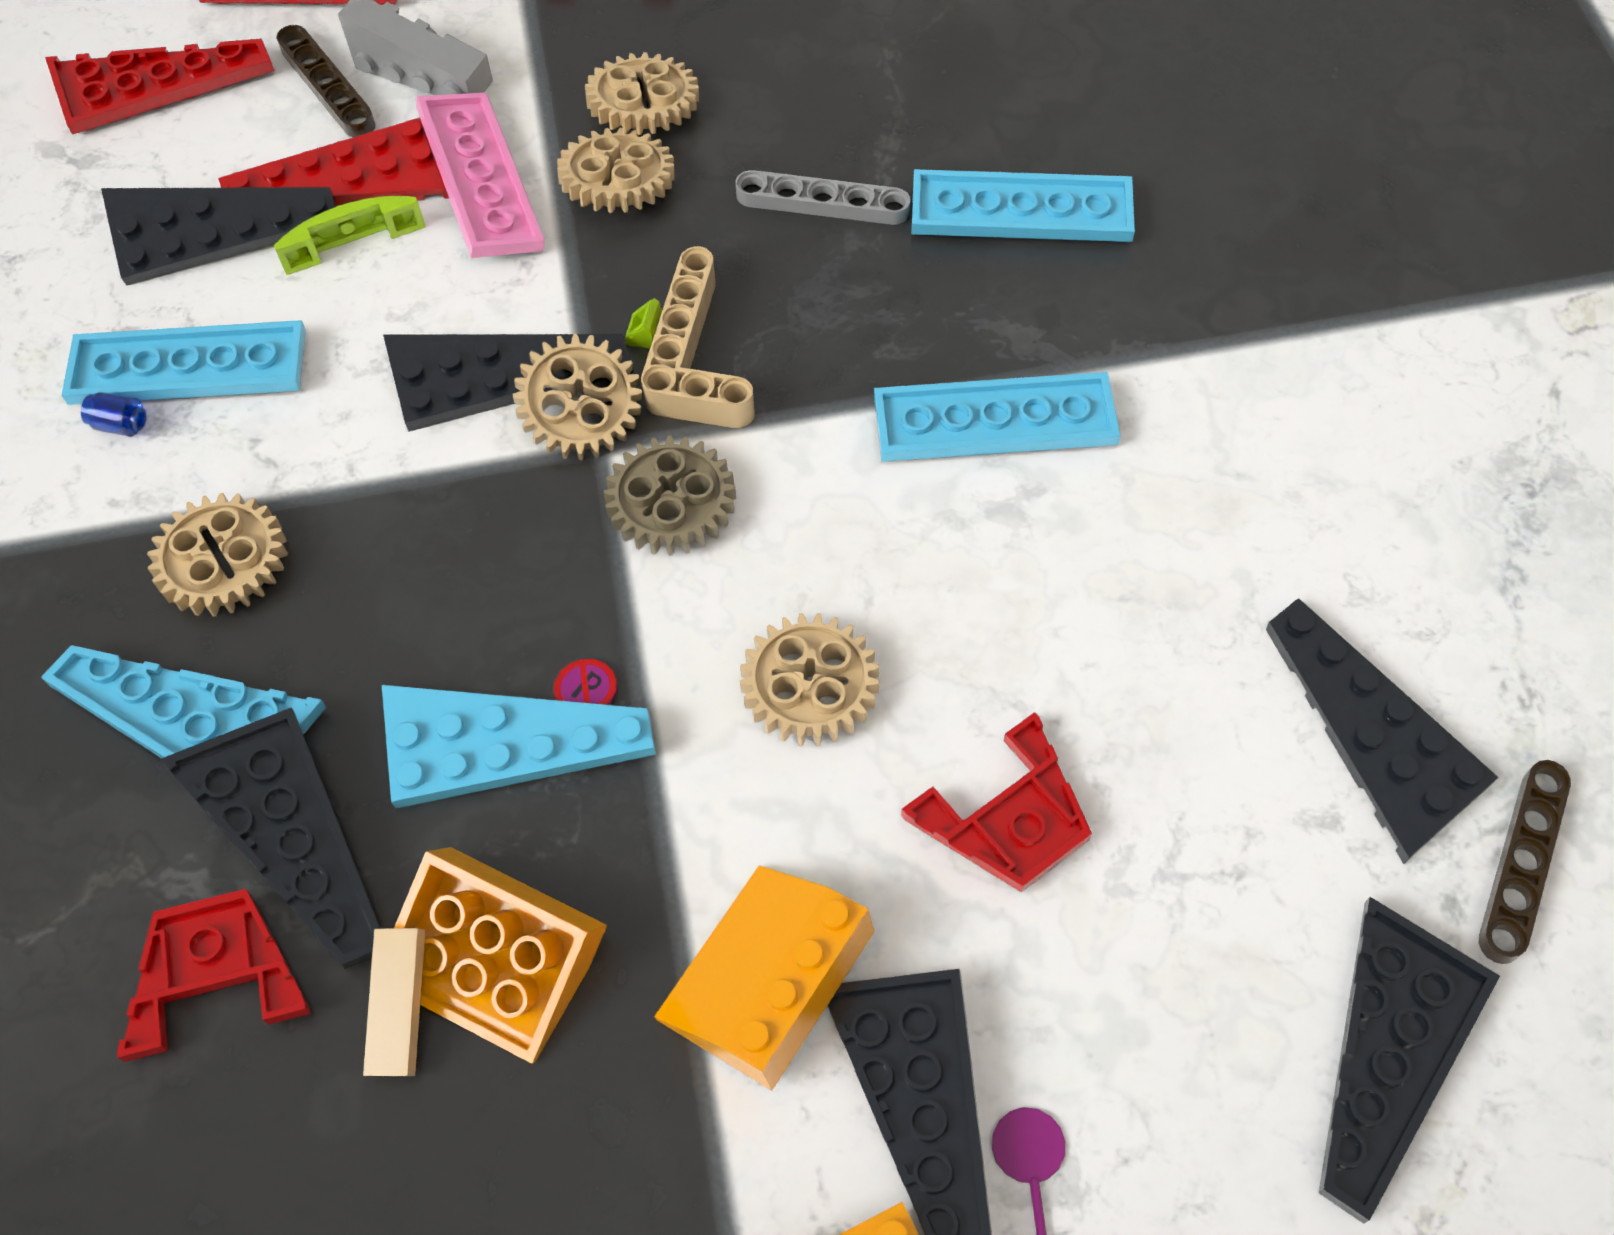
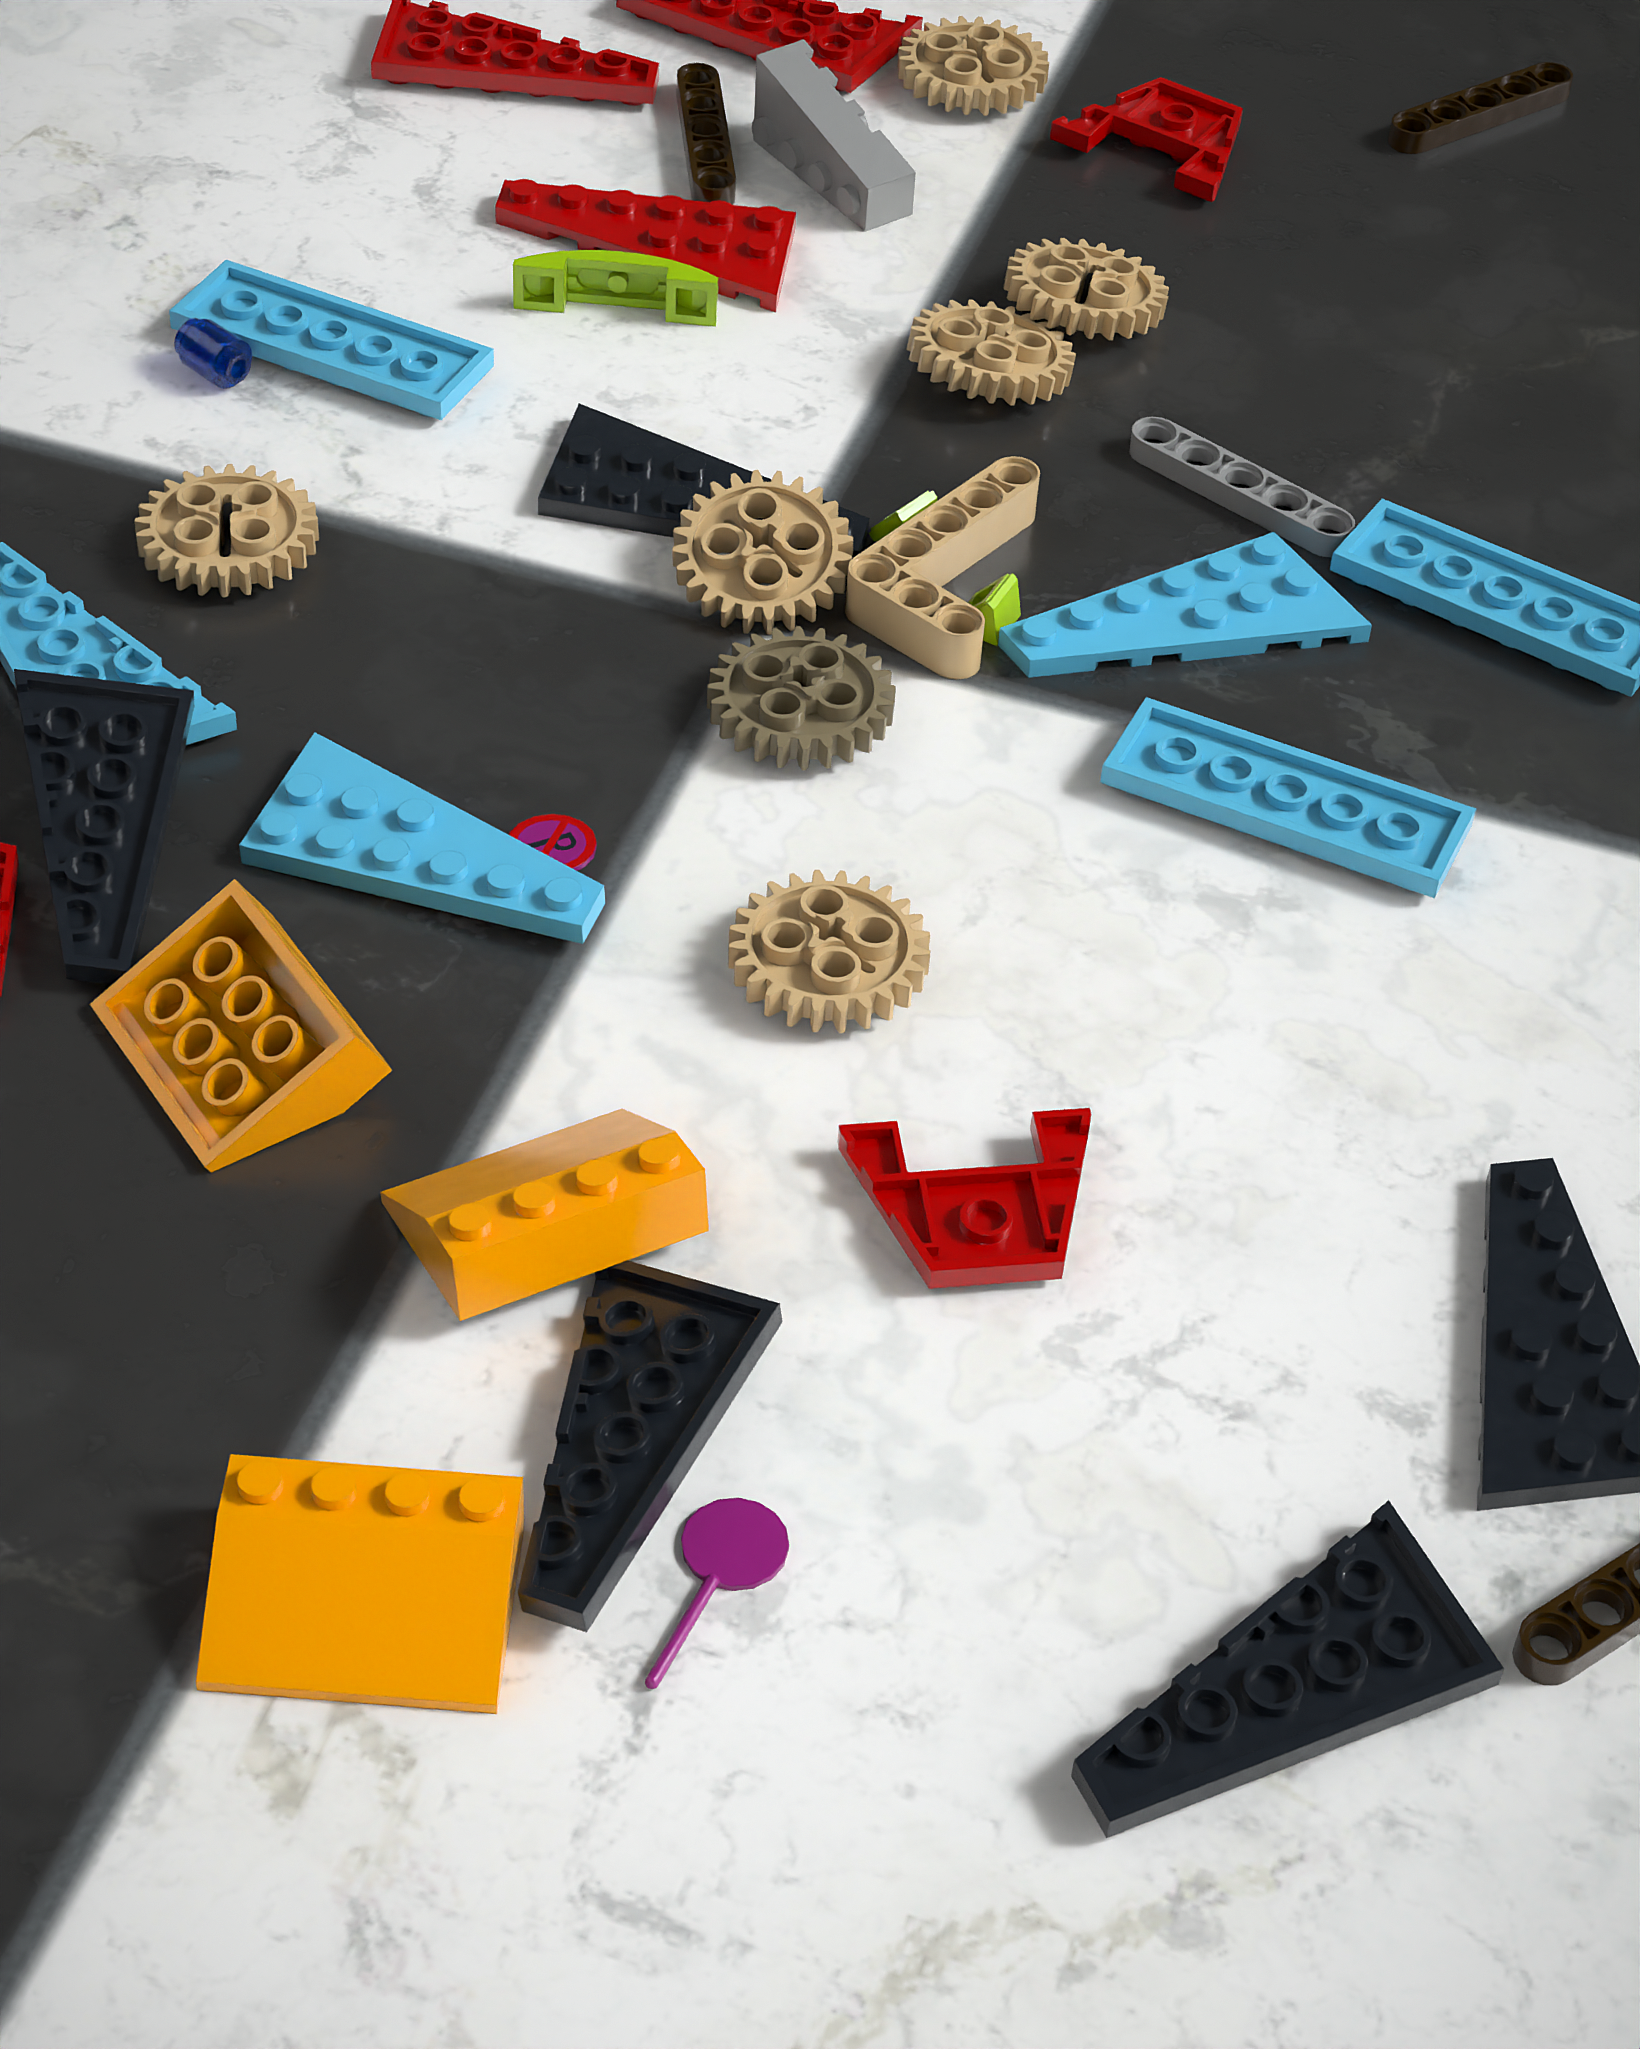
camera: 25 degrees right, 15 degrees down
black wing [101,187,337,286] -> none
tile [363,928,425,1076] -> none
bright pink plate [416,92,545,258] -> none
none -> lime slope [968,573,1021,646]
none -> medium azure wing [998,532,1372,678]

